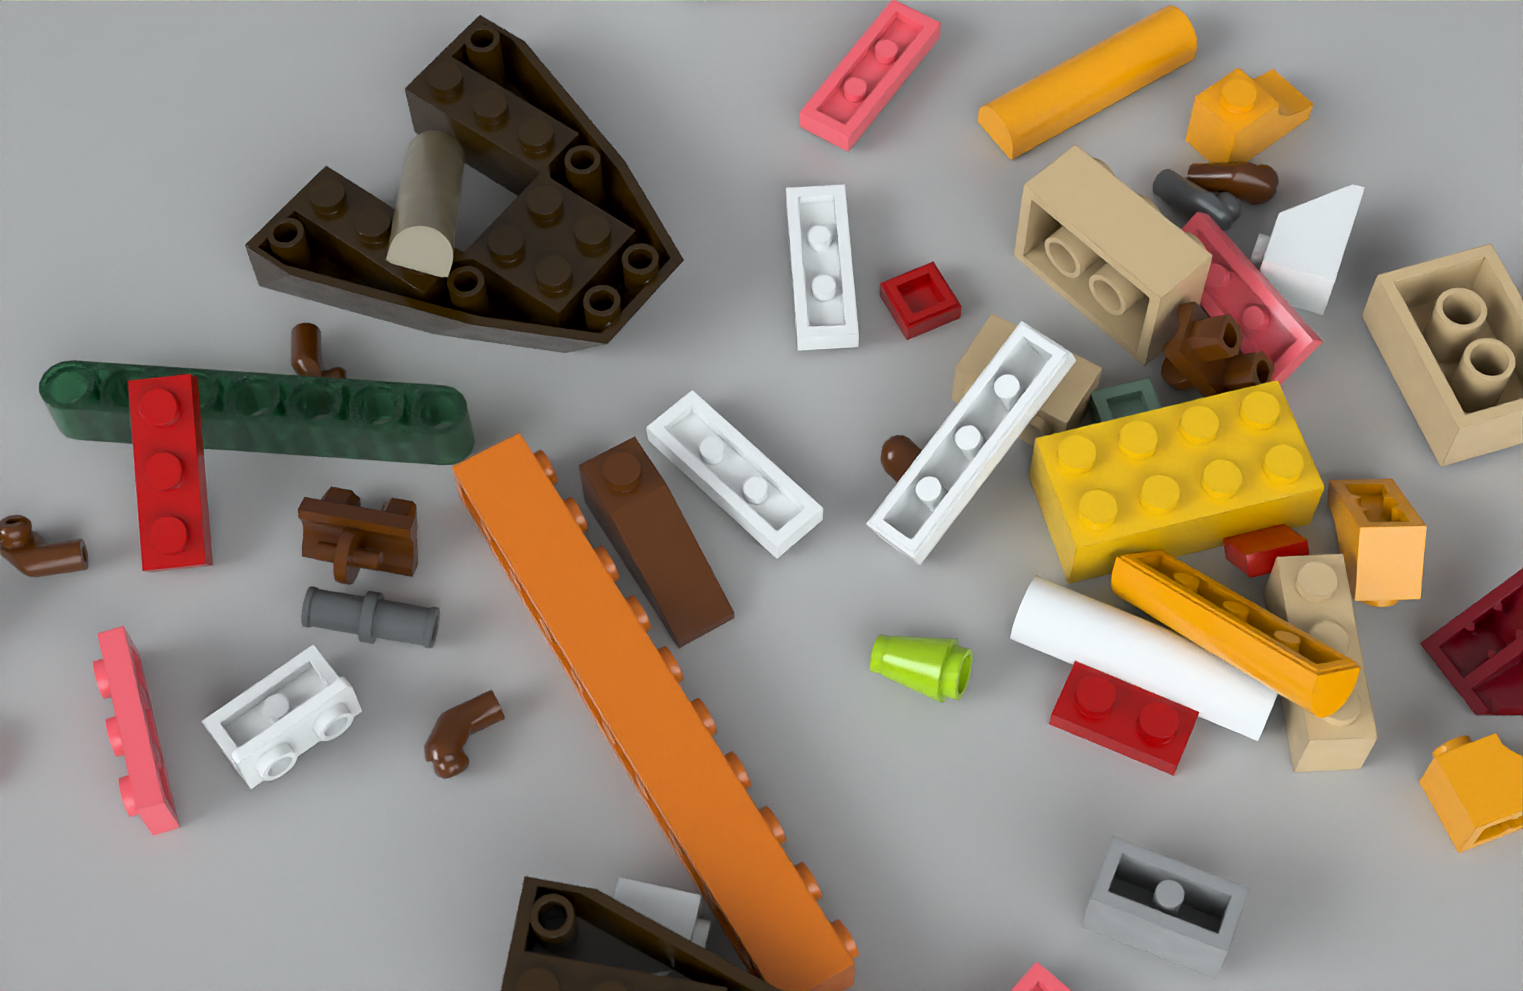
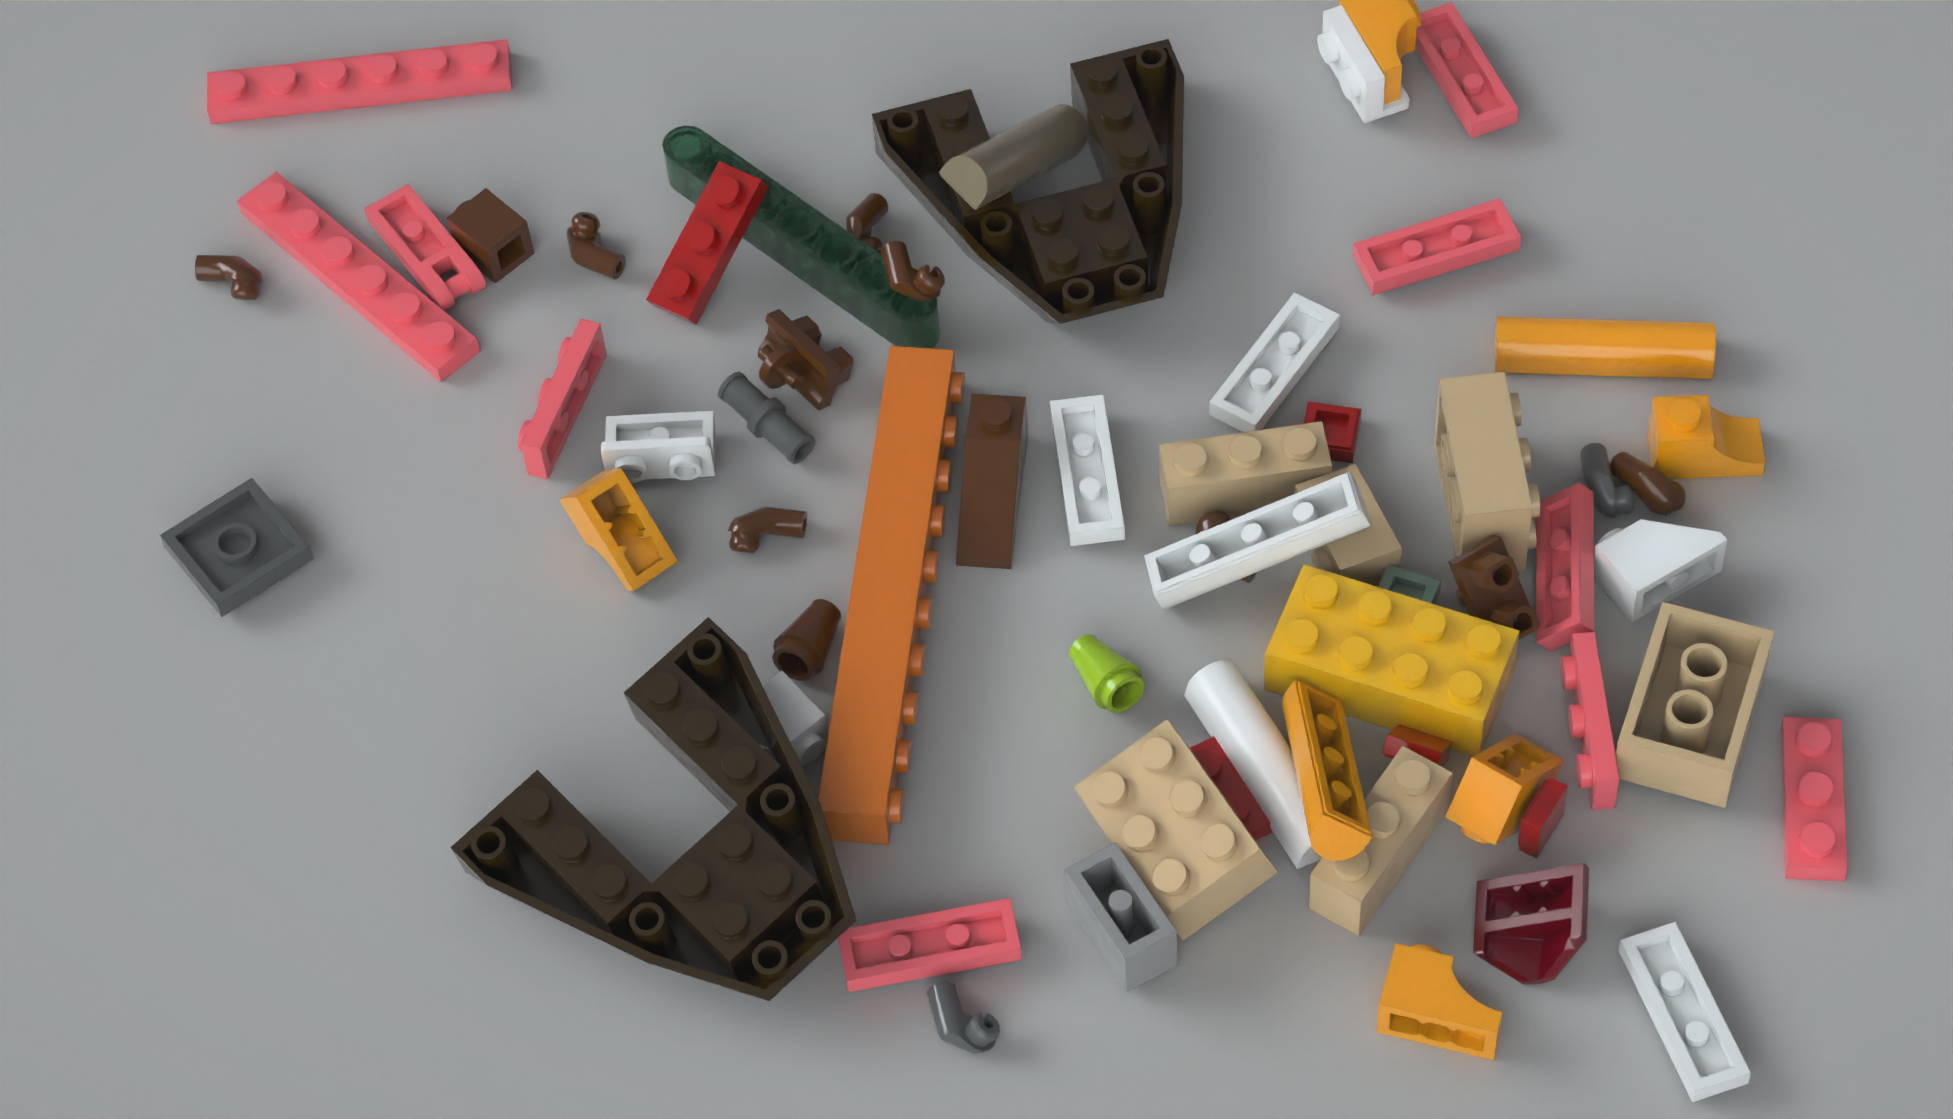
camera: 40 degrees right, 5 degrees down
none -> light orange arch [559,468,678,591]
none -> reddish brown cone [772,599,841,681]
none -> reddish brown arm [881,241,945,302]
none -> tan brick [1073,719,1278,941]
none -> tan brick [1159,421,1332,527]
none -> red tile [1518,777,1568,858]
none -> coral plate [1560,632,1619,810]

